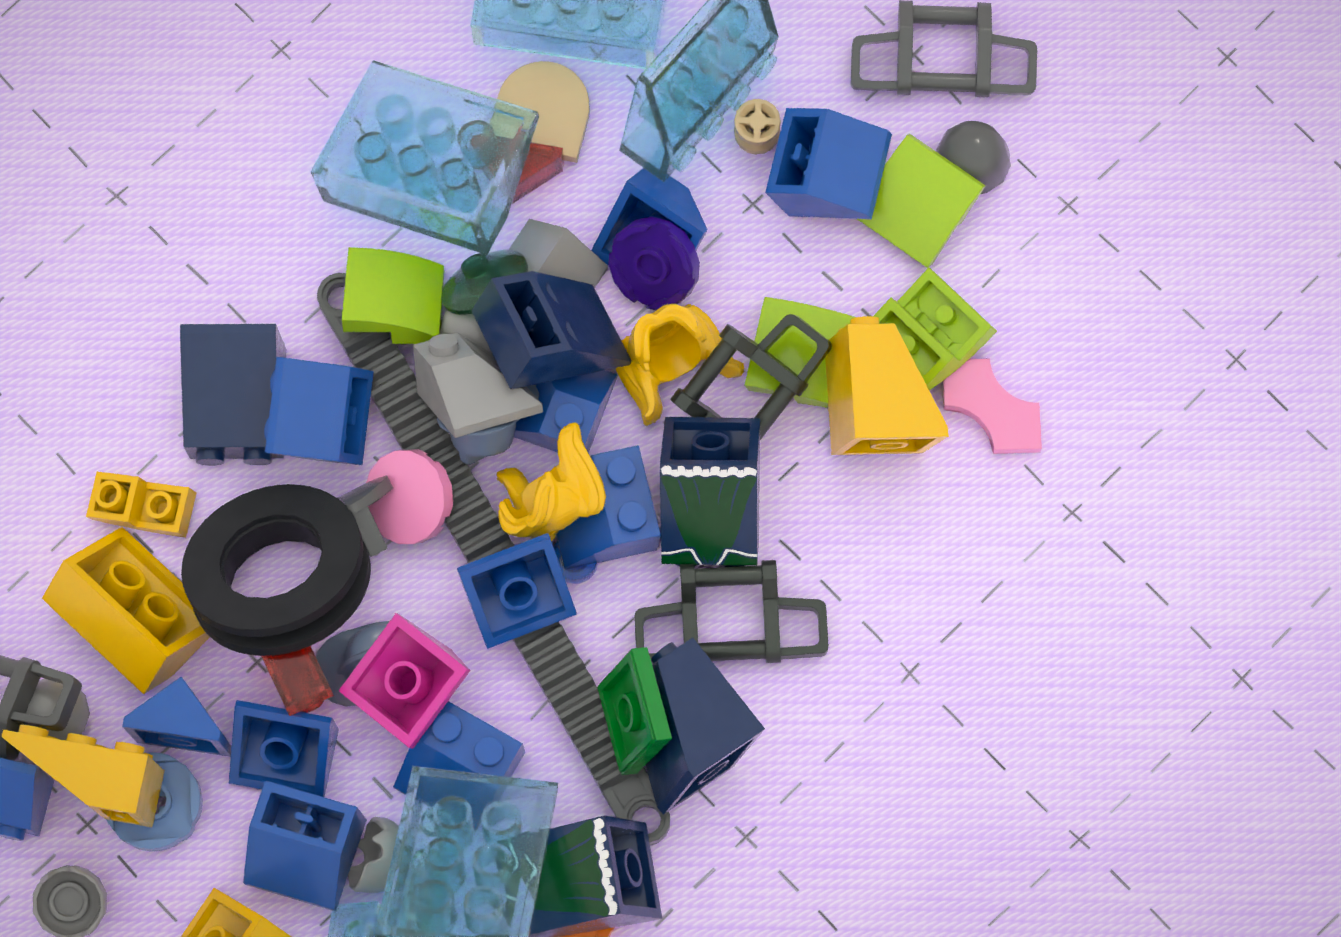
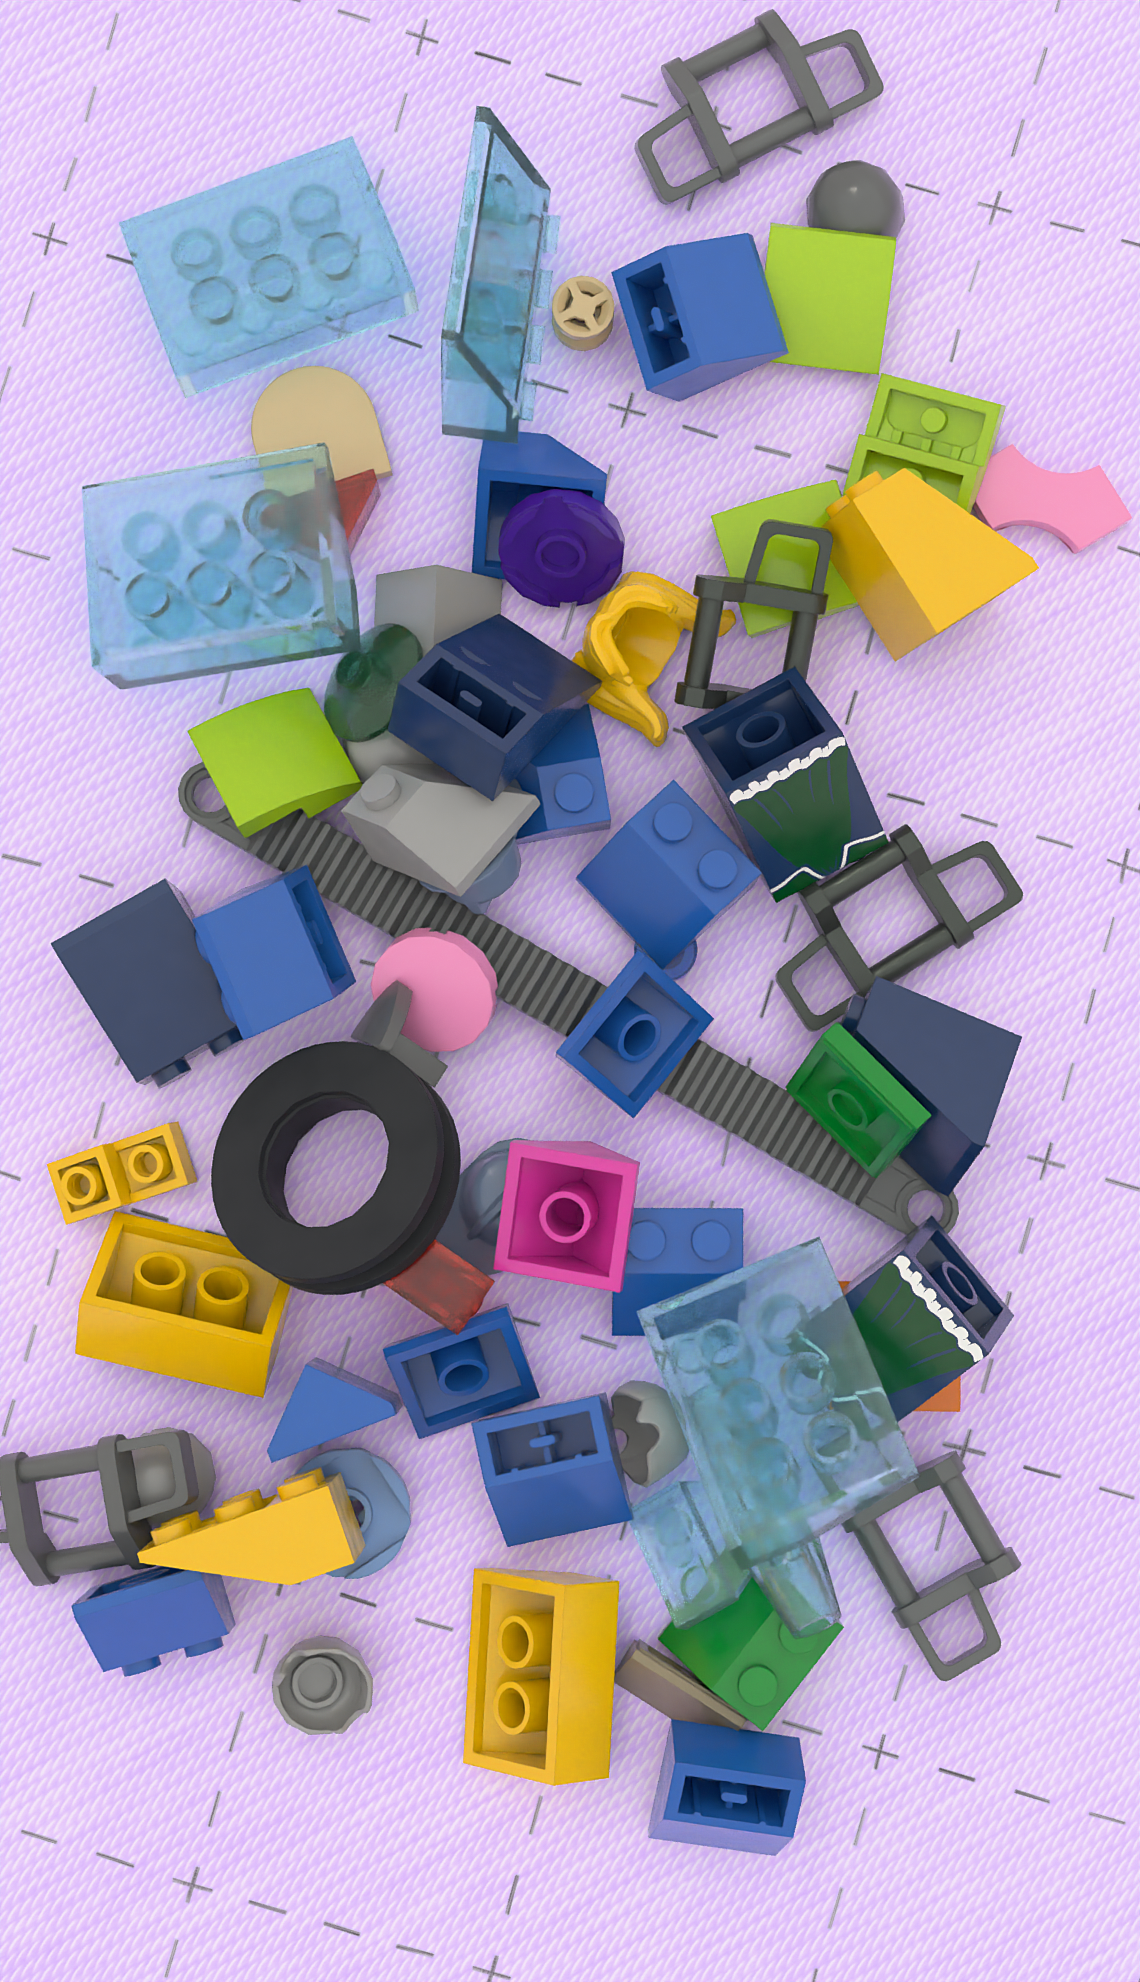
camera: 35 degrees left, 10 degrees up
yellow hair [496,422,606,541] -> none

